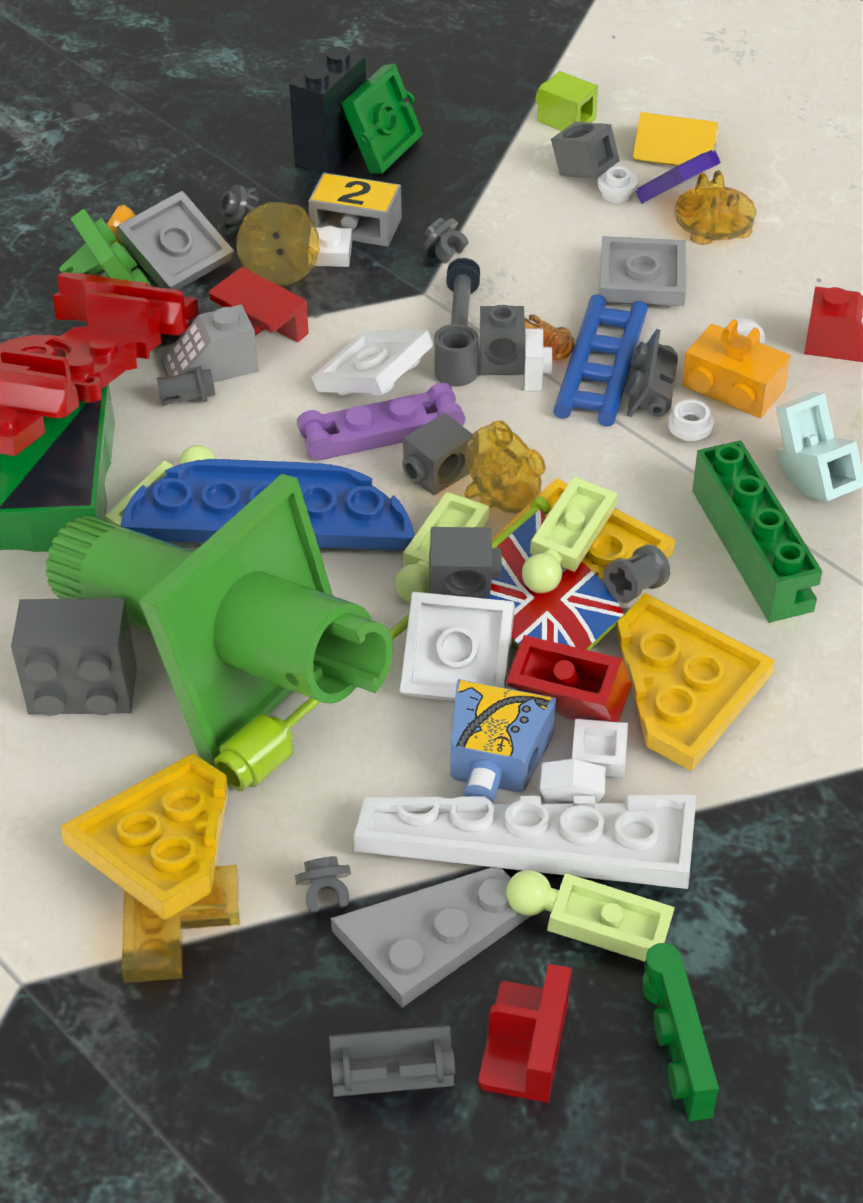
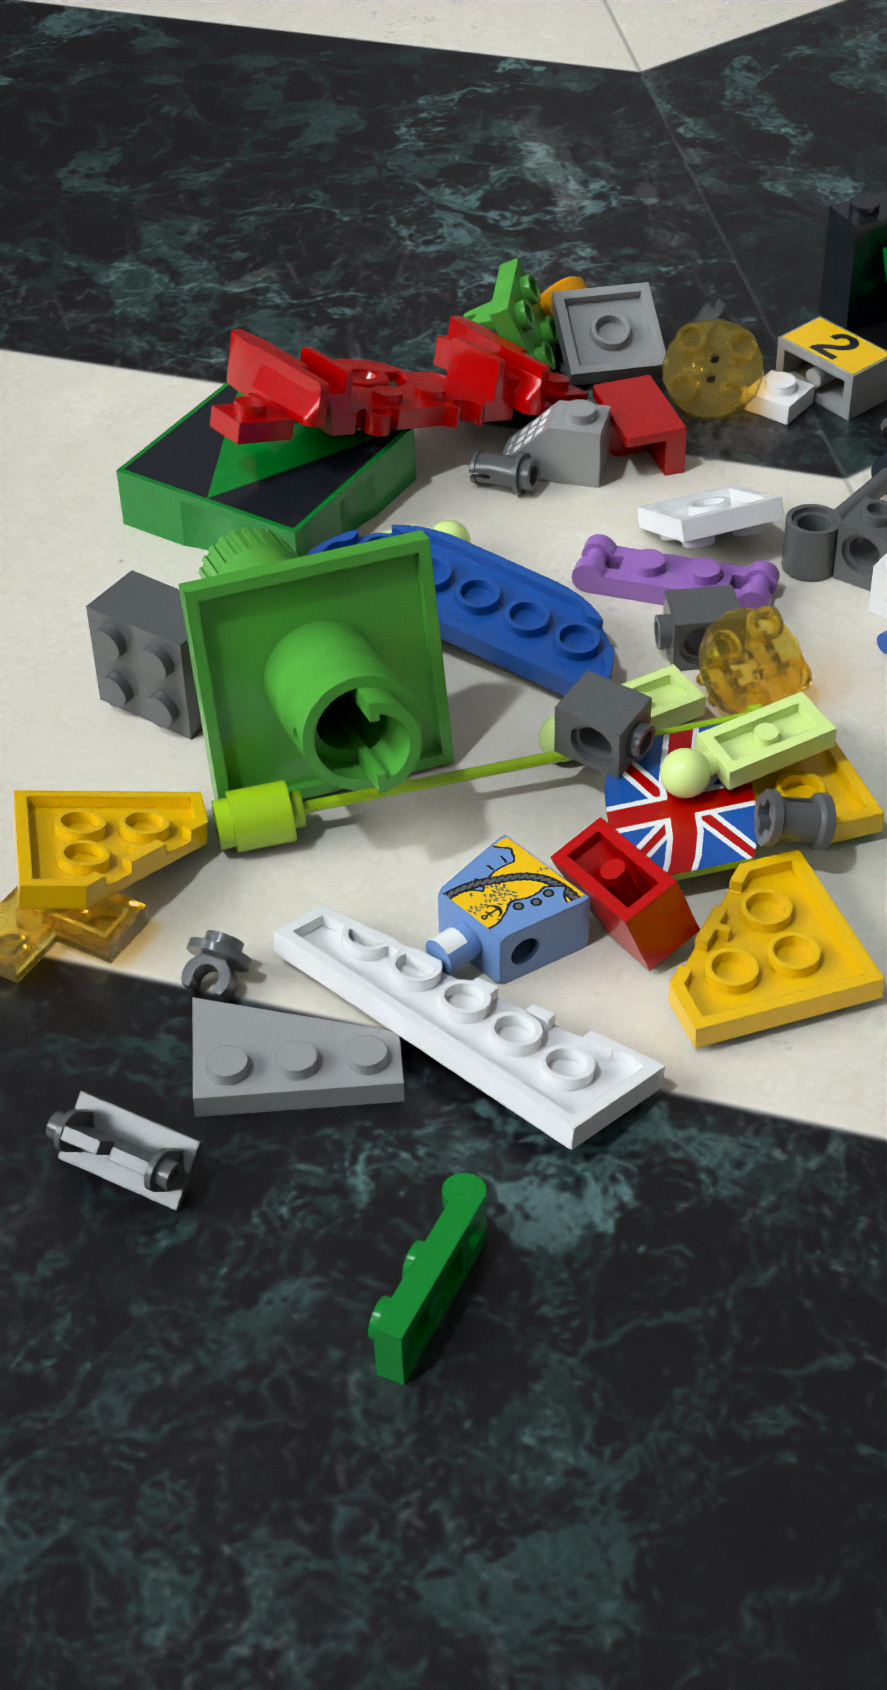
camera: 35 degrees right, 5 degrees down
white plate [400,592,515,701] -> none
red panel [478,964,572,1103] -> none
yellowish green plate [506,870,675,962] -> none
white piece [540,759,606,804] -> none
white plate [572,719,628,778] -> none

